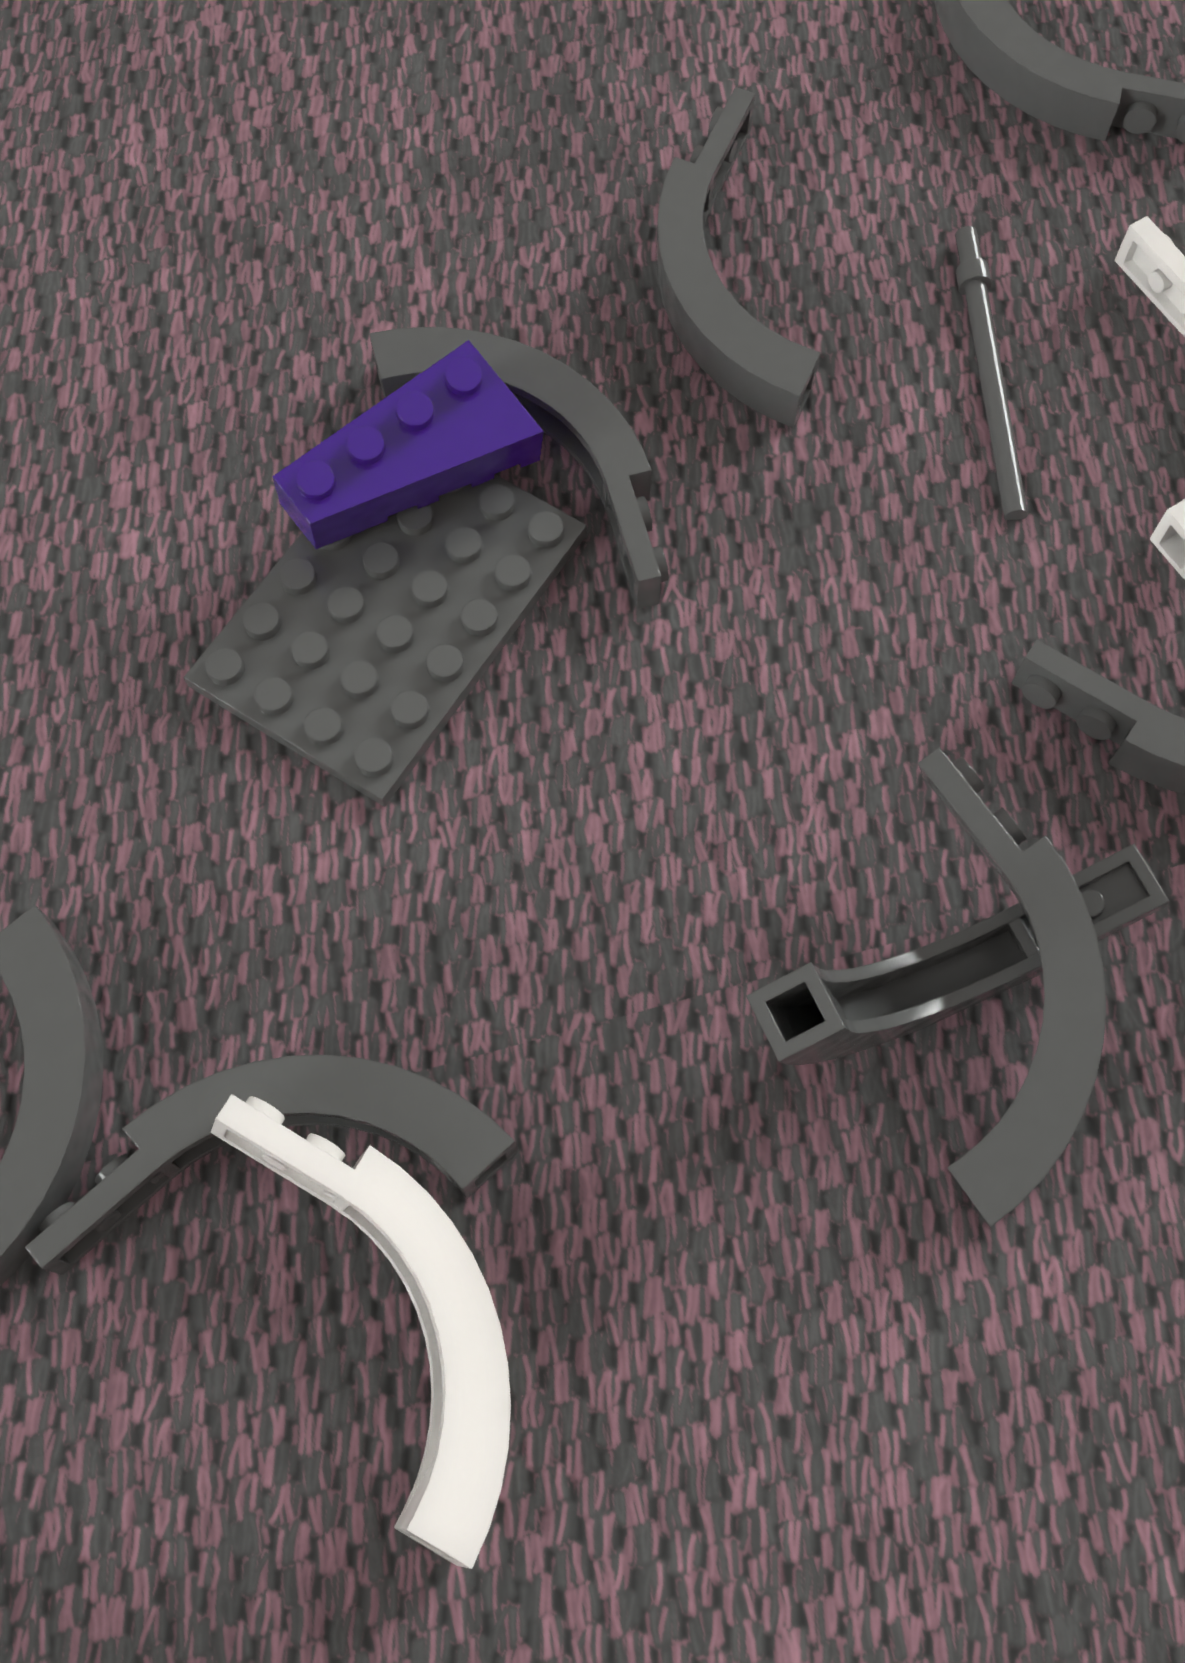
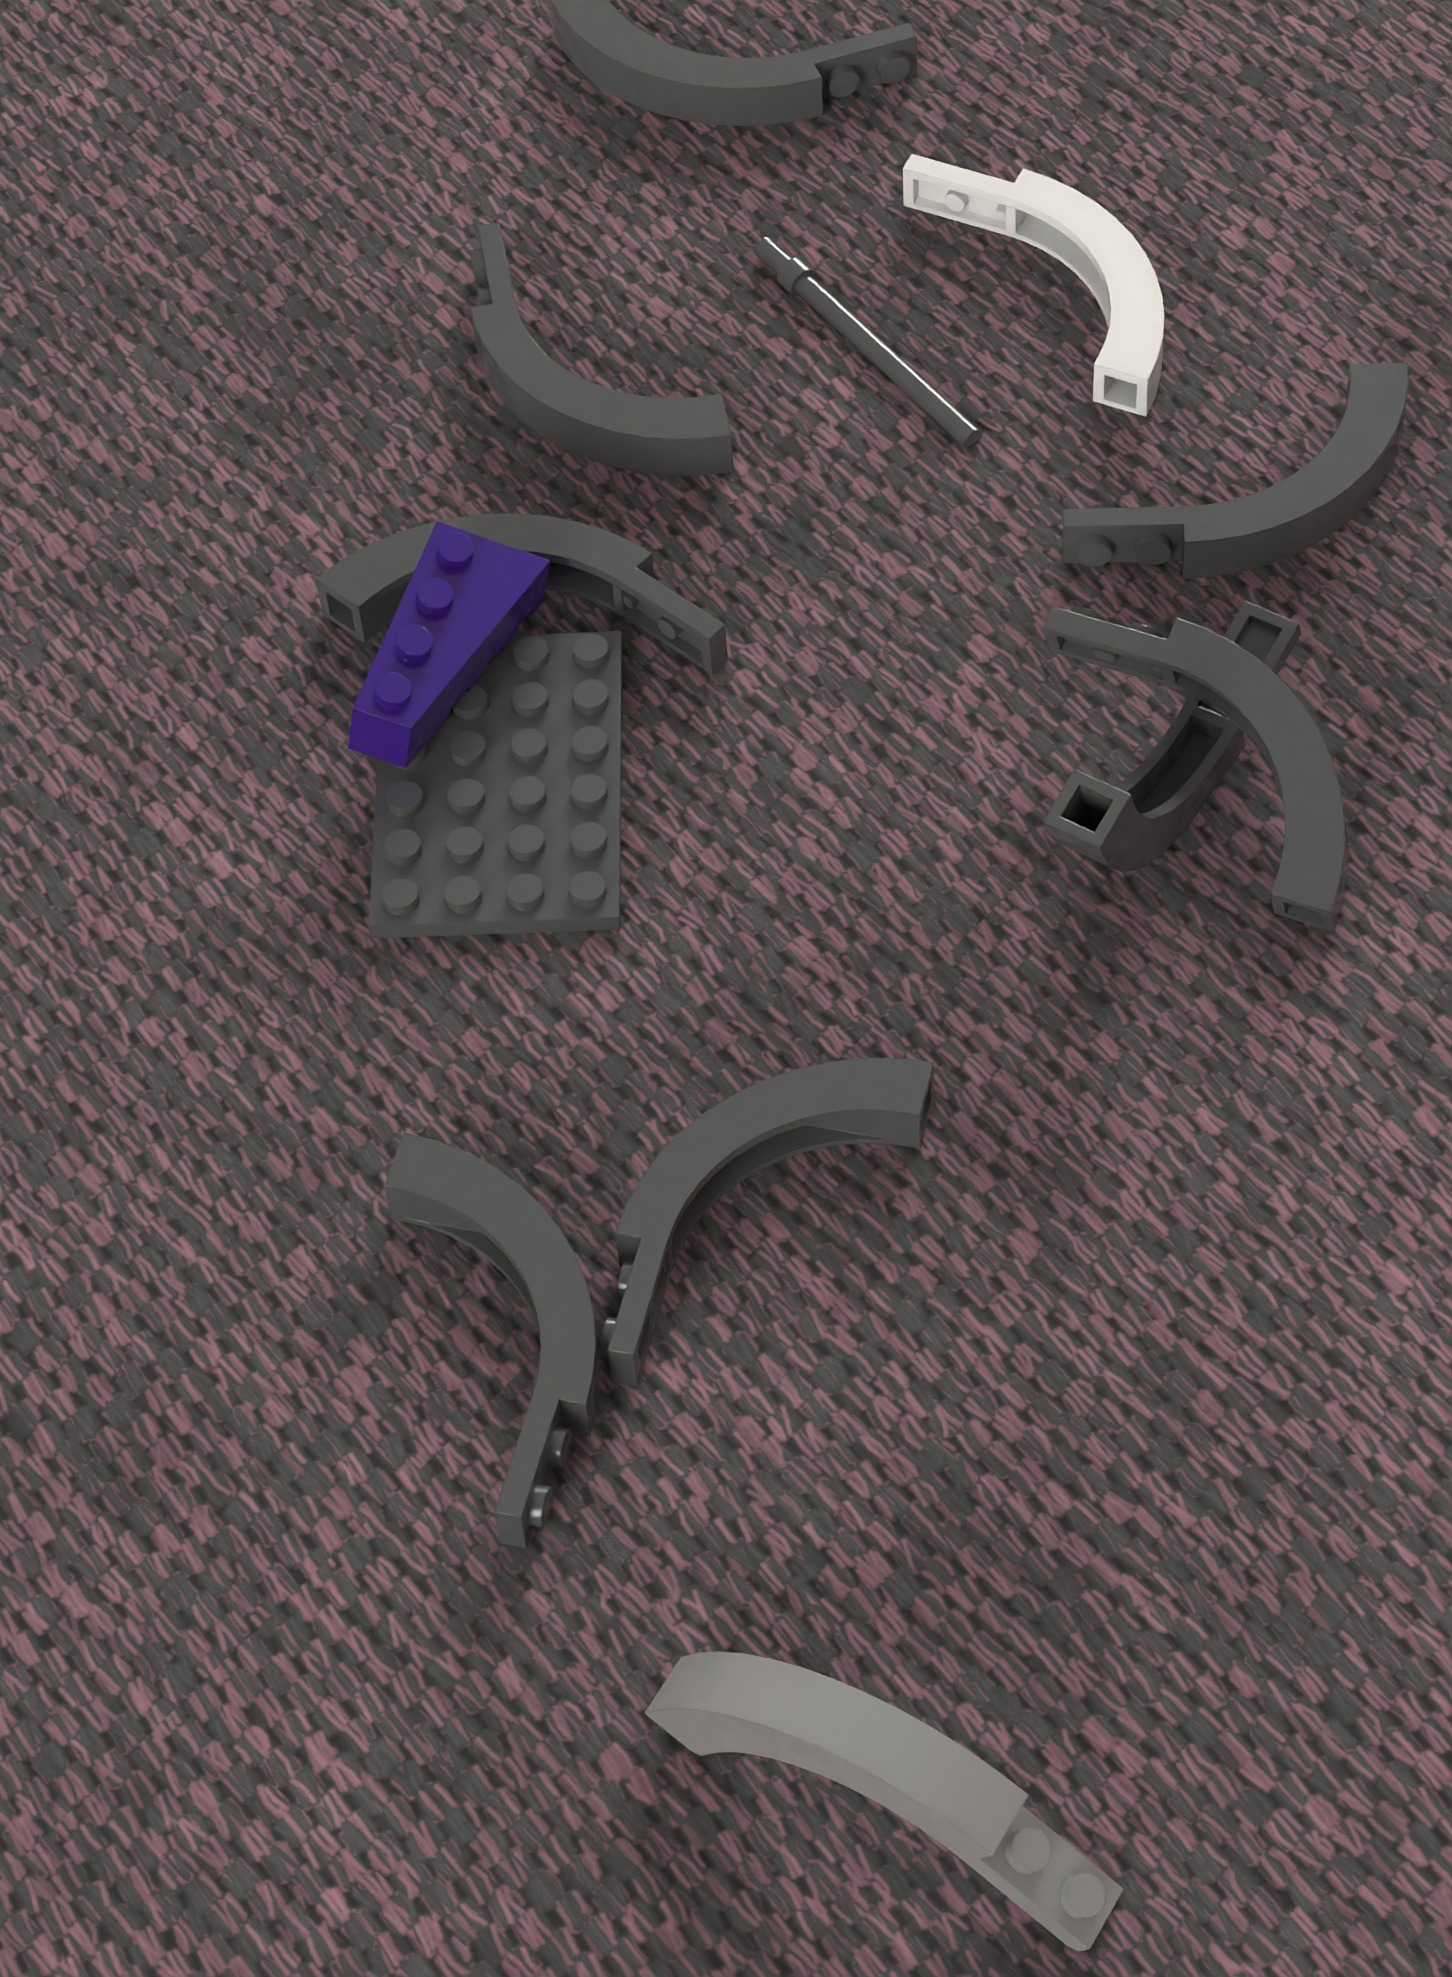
camera: 30 degrees left, 15 degrees down
white arch [210,1094,511,1569] -> none

